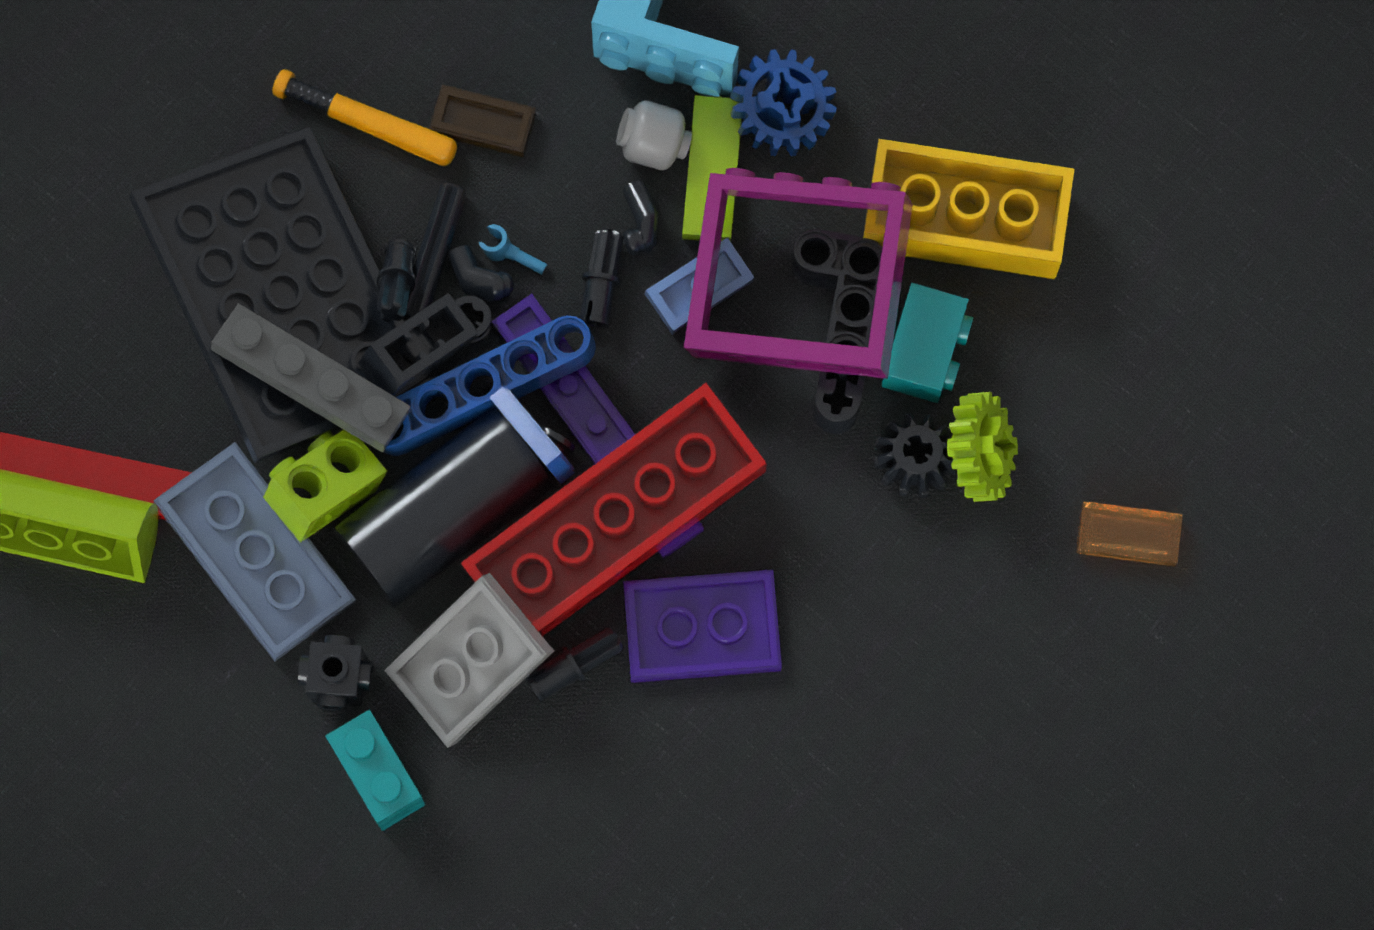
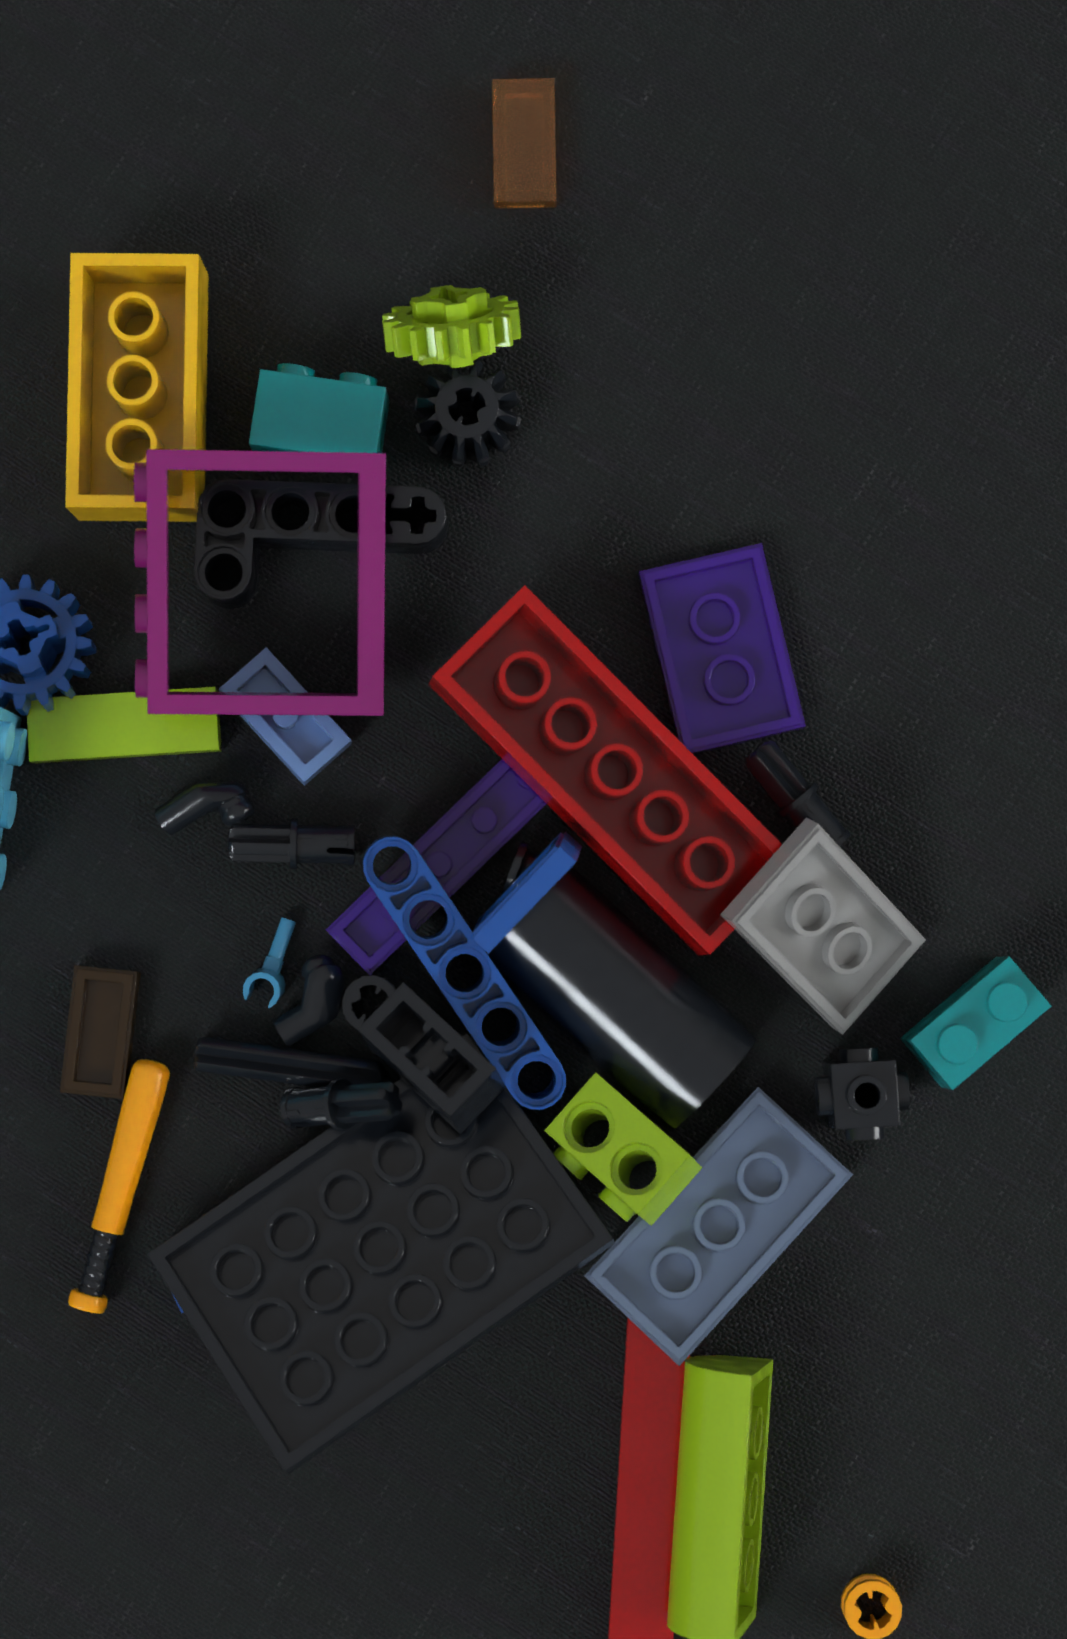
camera: 95 degrees left, 10 degrees up
dark grey plate [210,303,411,453] -> none
light grey head [616,101,692,170] -> none

